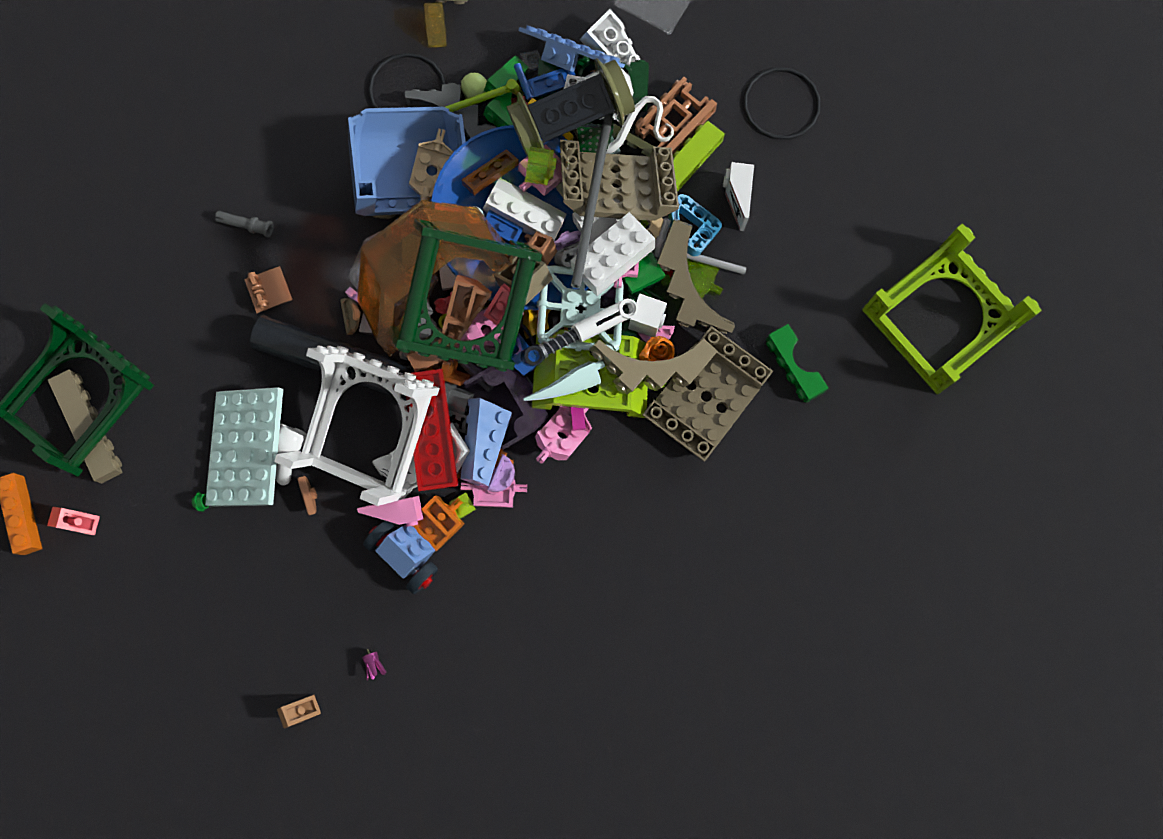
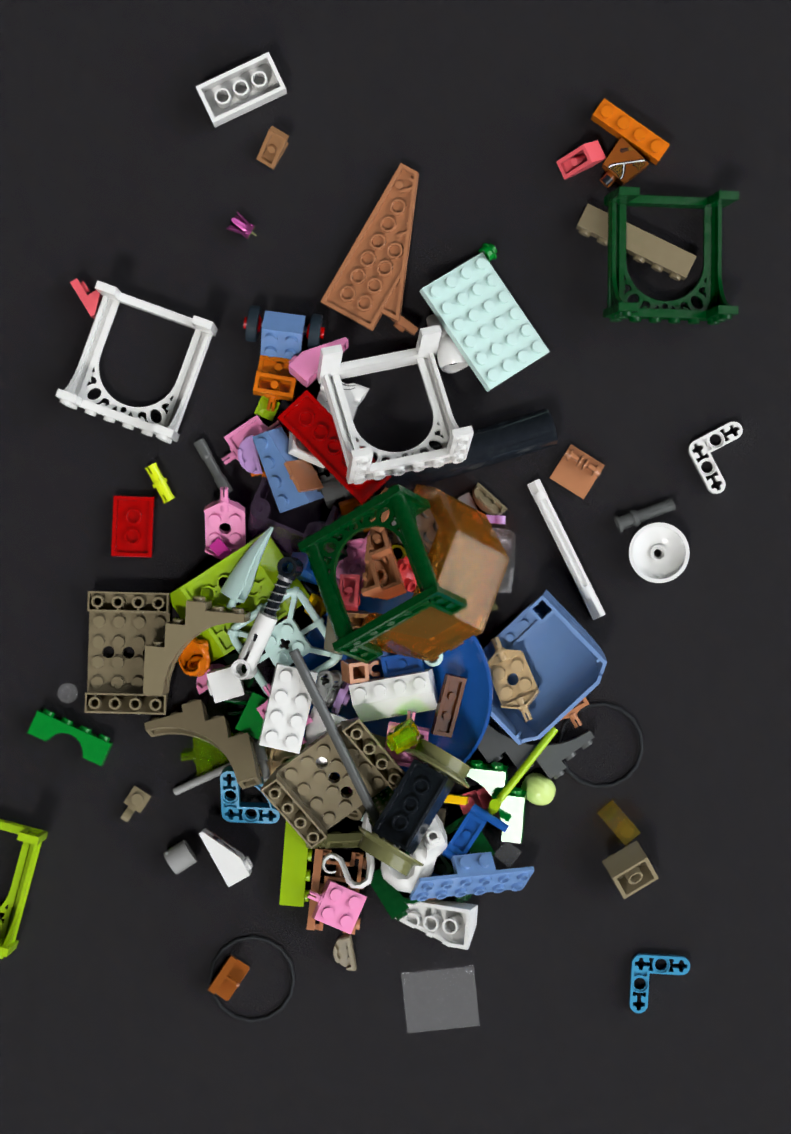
camera: 150 degrees right, 10 degrees up
none -> white arch [55,280,218,444]
none -> clear plate [58,683,78,703]
none -> coral slope [70,278,102,319]
none -> red plate [111,496,155,558]
none -> dark tan plate [121,786,152,822]
none -> neon yellow pin [145,462,175,504]
none -> light grey piece [163,840,198,874]
none -> dark grey piece [194,438,233,494]
none -> white brick [196,52,287,128]
none -> dark orange panel [208,954,250,1001]
none -> nougat piece [284,459,323,493]
none -> bright pink plate [307,879,367,934]
none -> nougat wing [320,163,419,331]
none -> dark tan plate [333,933,357,971]
none -> white piece [527,479,606,620]
none -> dark orange torso [600,137,649,188]
none -> white dish [629,522,690,583]
none -> white beam [688,421,743,494]

